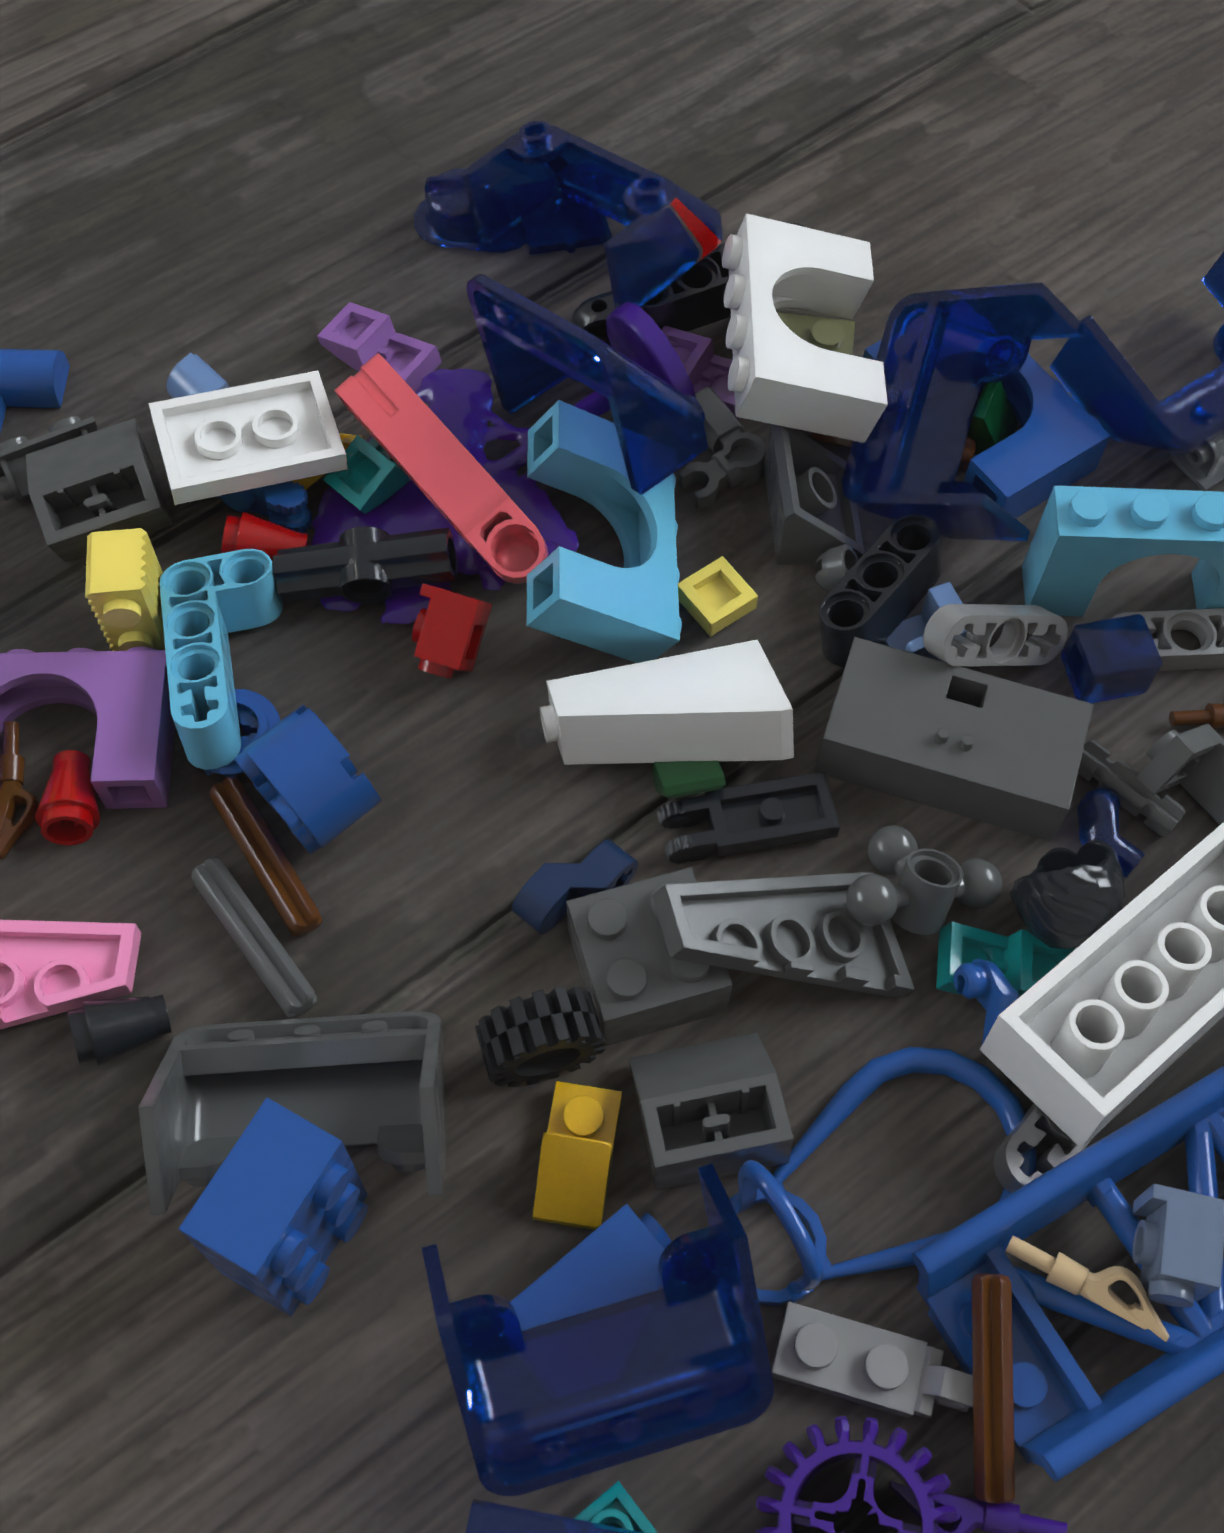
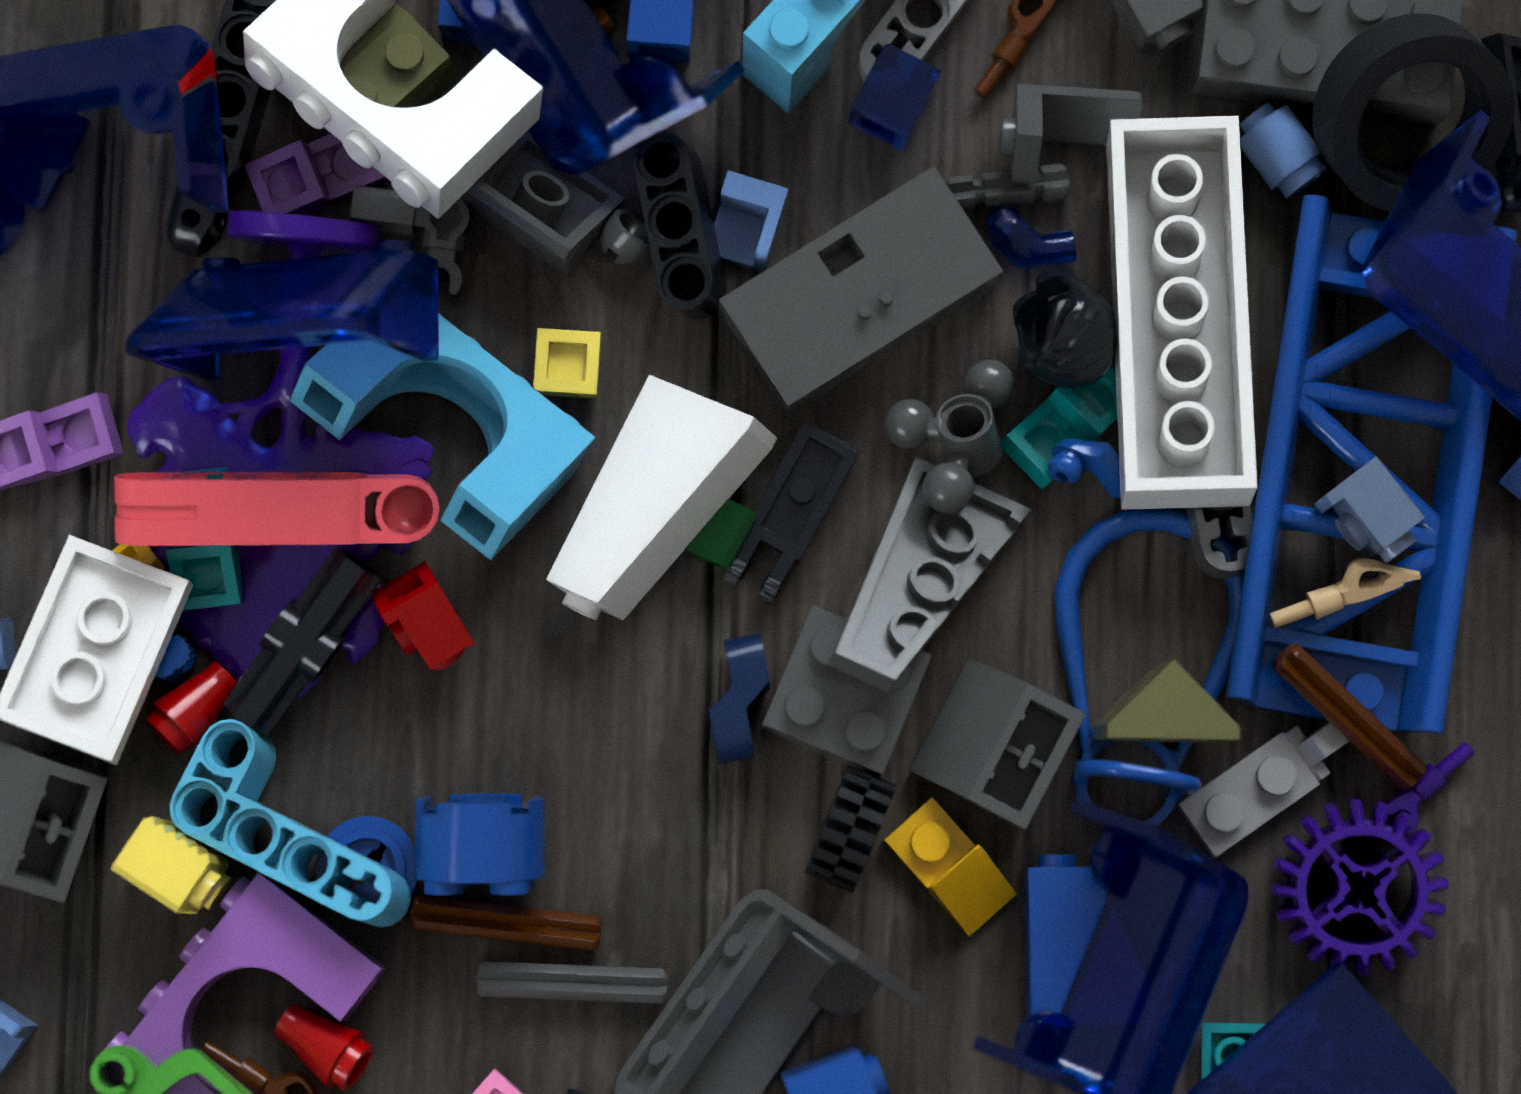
camera: 55 degrees left, 20 degrees up
light grey beam [923,604,1068,667] -> none
none -> olive slope [1090,659,1240,743]

